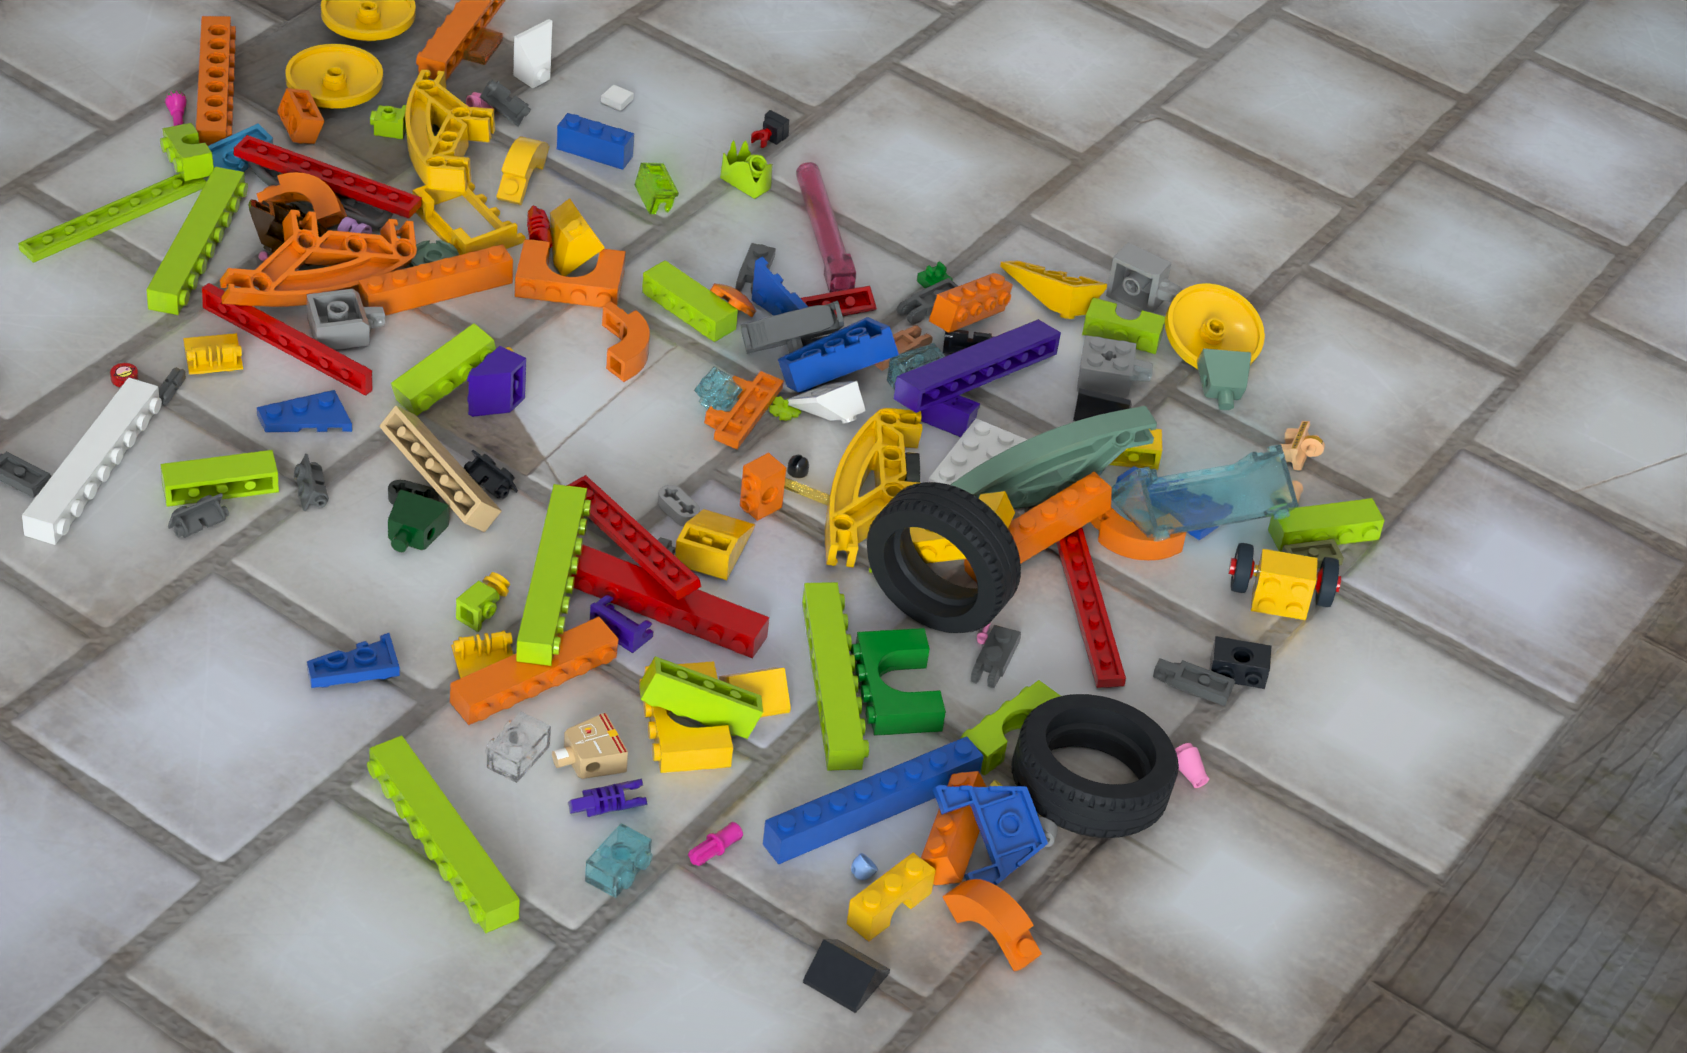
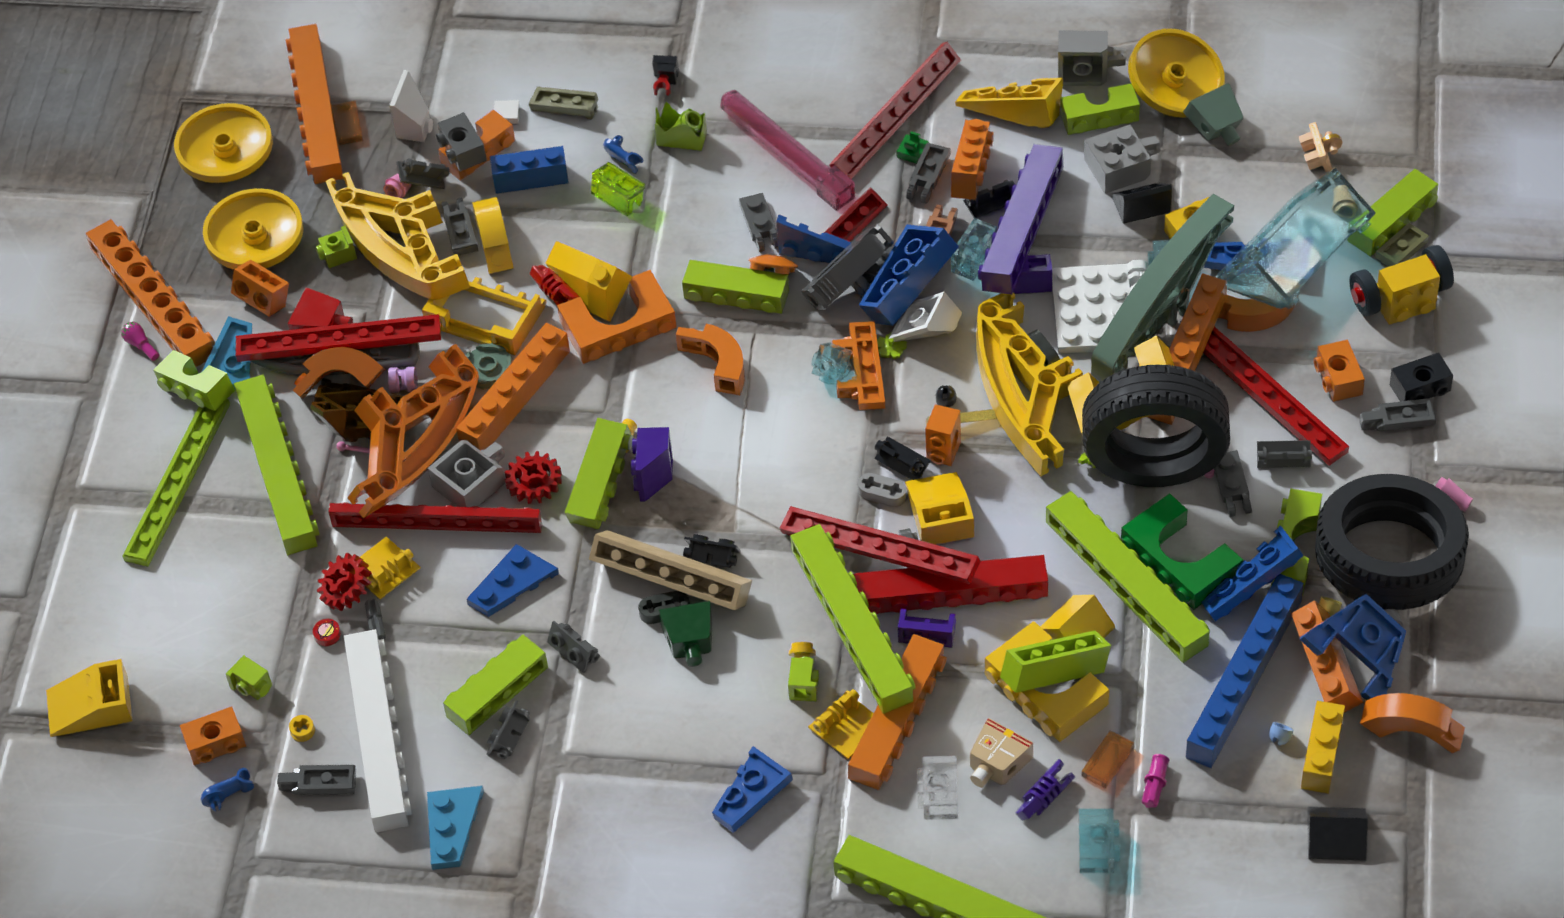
camera: 20 degrees left, 10 degrees up
none -> lime brick [225,655,272,700]
none -> red torso [288,288,353,330]
none -> yellow bush [289,715,315,742]
none -> red gear [317,553,372,611]
none -> dark azure wing [427,785,484,870]
none -> dark grey brick [436,112,487,171]
none -> orange arch [438,109,515,181]
none -> dark grey hinge [442,197,479,256]
none -> red gear [505,451,562,504]
none -> olive hinge [529,87,598,119]
none -> blue piece [603,135,644,174]
none -> plate [829,42,961,184]
none -> black hinge [874,436,931,480]
none -> clear orange tile [1081,731,1134,789]
none -> blue wing [1201,525,1304,622]
none -> dark grey hinge [1257,440,1312,468]
none -> orange brick [1314,339,1365,402]

